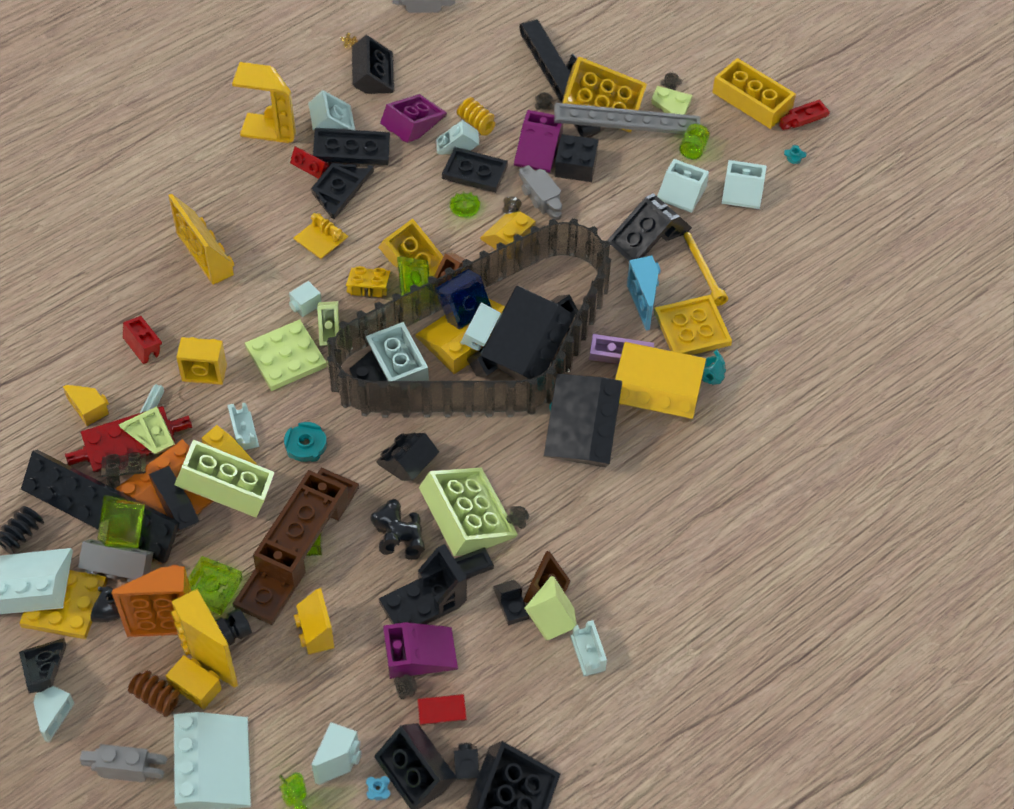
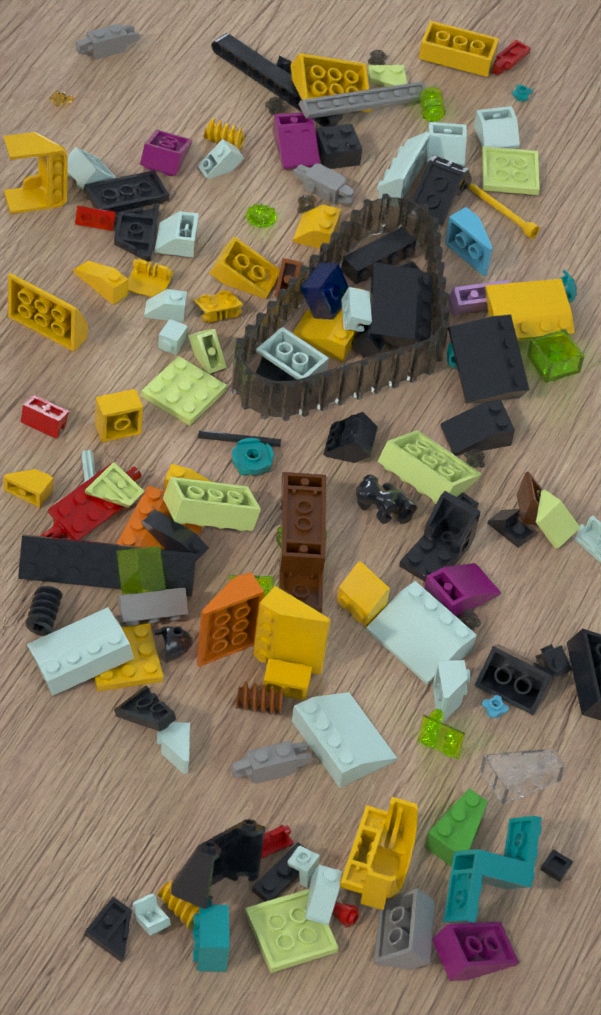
camera: 30 degrees left, 5 degrees down
clear smoke hinge [101,452,146,488] -> none
light aqua hinge [228,403,259,450] -> none
black slope [352,34,394,94] -> none
clear neon green slope [397,256,432,303] -> none
red hinge [417,694,467,726] -> none
black plate [442,147,508,193] -> none
yellow plate [654,295,732,355] -> none
none -> yellow slope [73,261,128,305]
none -> light aqua slope [144,289,187,322]
none -> light aqua slope [155,211,199,257]
none -> black bar [198,430,281,447]
none -> black brick [341,227,417,285]
none -> light aqua slope [366,581,477,685]
none -> light aqua slope [377,132,430,207]
none -> black slope [440,400,515,456]
none -> yellowish green plate [482,146,540,195]
none -> clear neon green brick [527,329,585,383]

